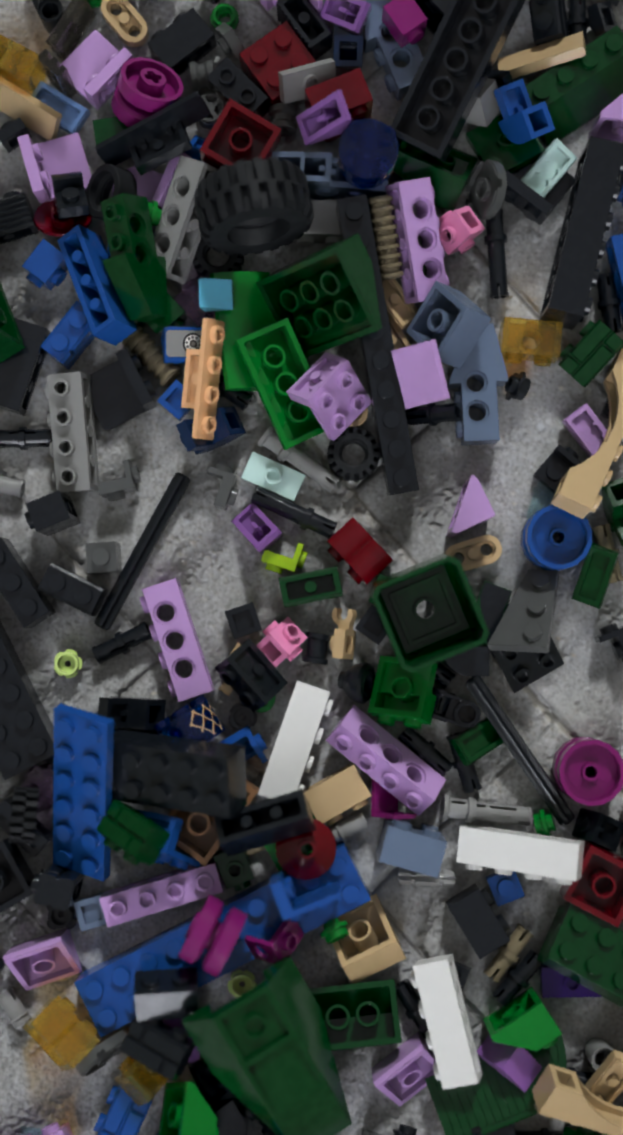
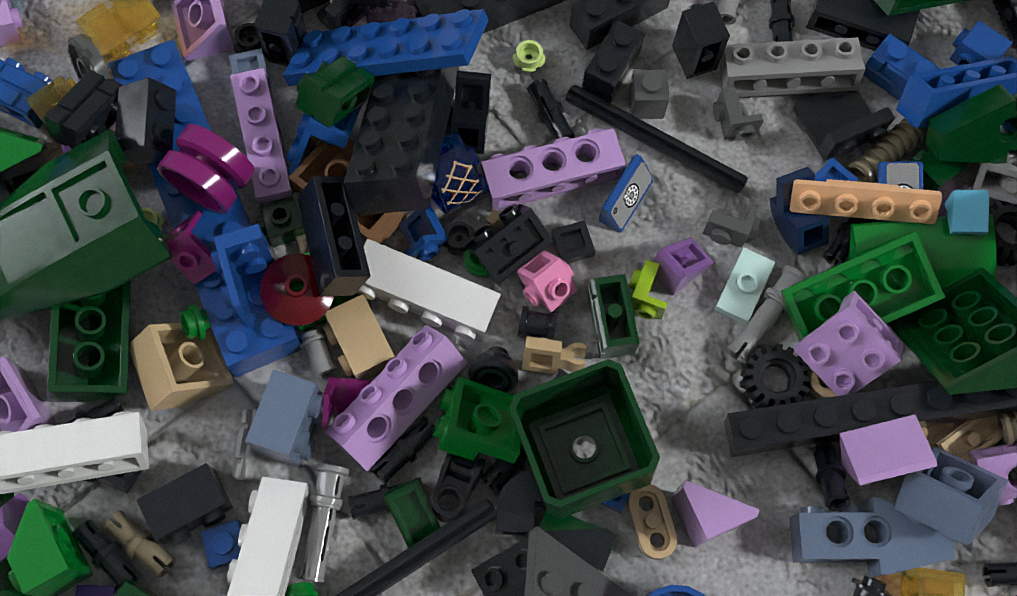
camera: 85 degrees right, 15 degrees down
black pin [251,486,338,539] -> none
dark red brick [327,518,393,585] -> none
none -> slope [599,154,653,232]

